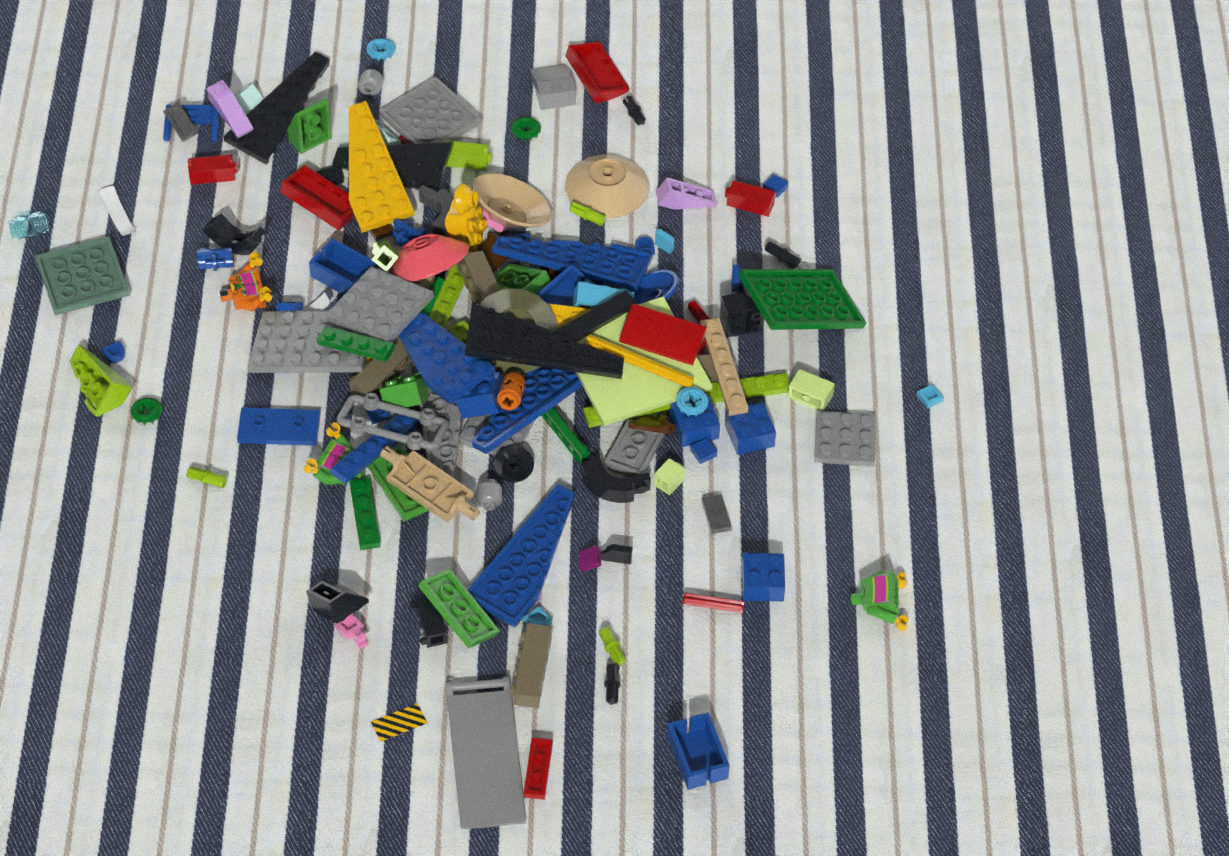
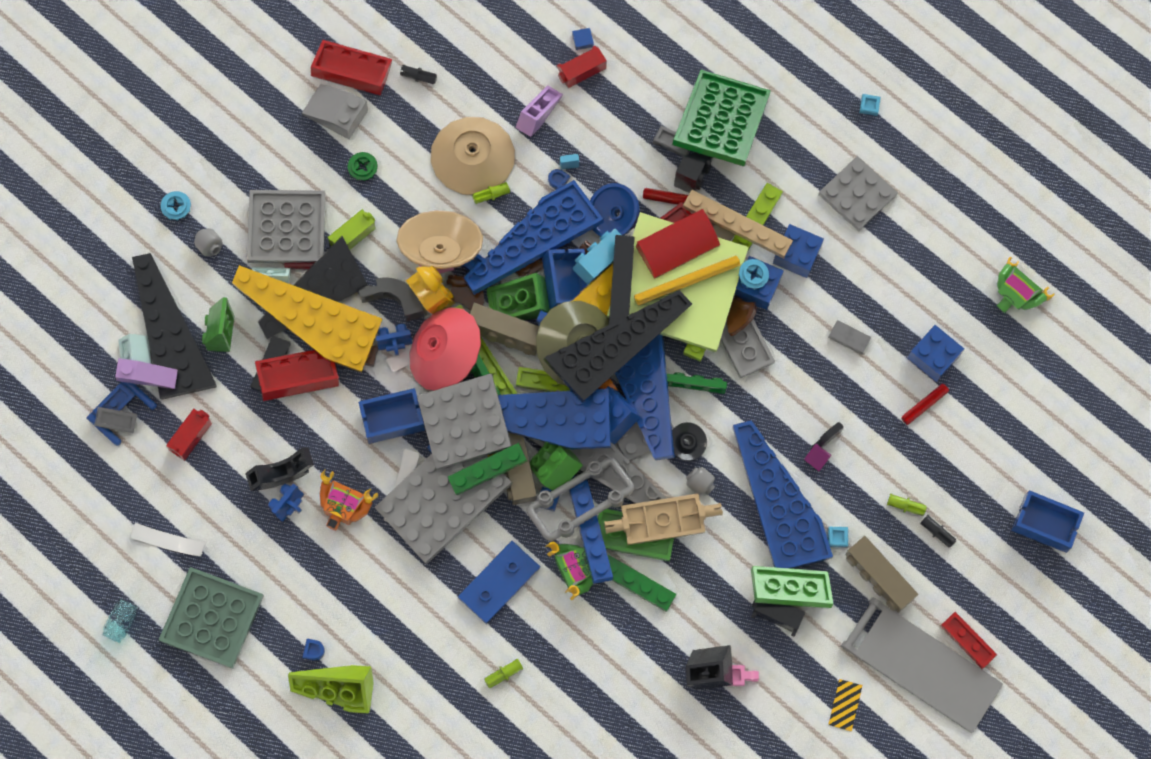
camera: 50 degrees left, 20 degrees up
green gear [131,398,163,425] -> none
blue tile [277,301,303,311] -> none
brick [372,239,399,272] -> none
orange piece [497,372,525,410] -> none
black arch [581,458,651,503] -> none
yellowish green brick [654,458,685,495] -> none
blue tile [690,438,718,464] -> none
blue tile [731,265,740,292] -> none
black axle [765,241,801,269] -> none
yellowish green brick [788,369,835,411] -> none

